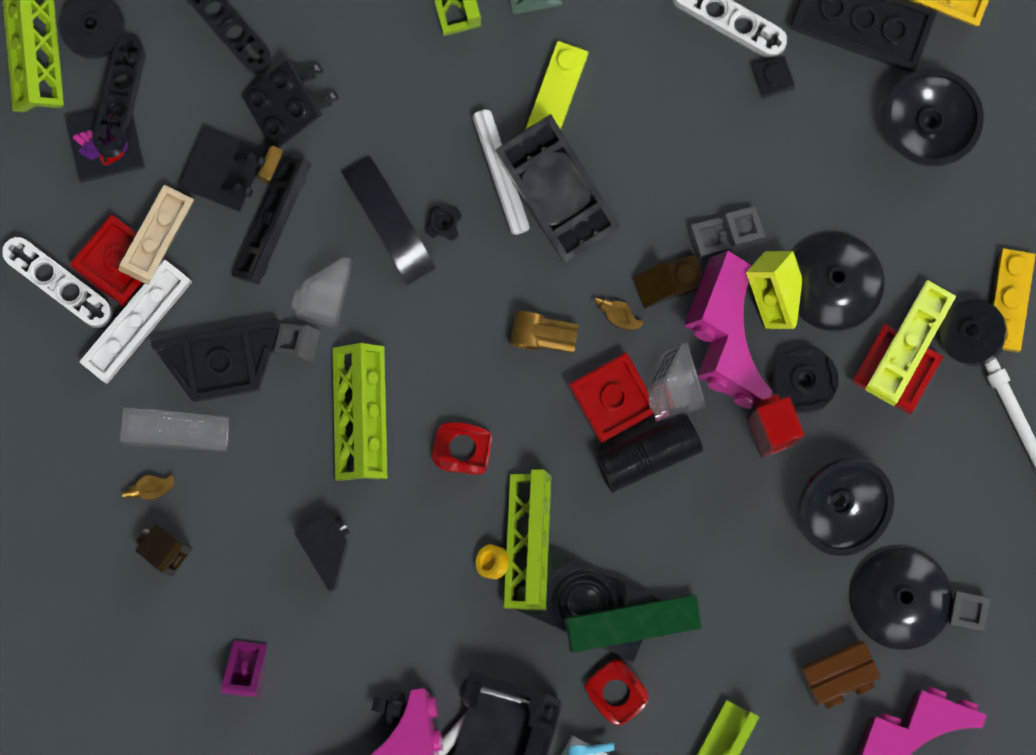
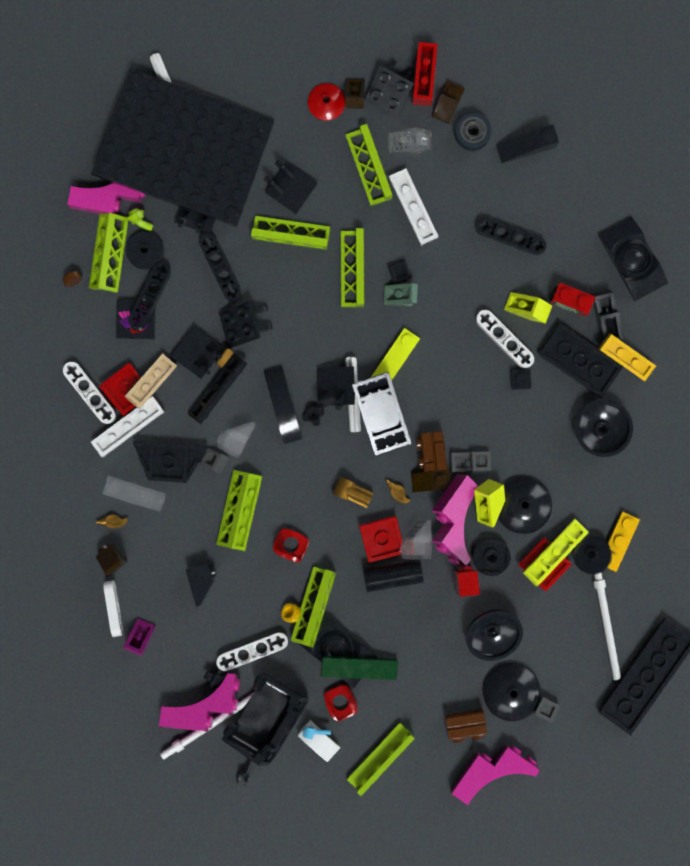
camera: 15 degrees right, 5 degrees up
none -> white beam [103,580,123,637]
none -> white beam [216,632,288,671]
none -> black plate [317,366,355,411]
none -> reddish brown brick [416,431,447,472]

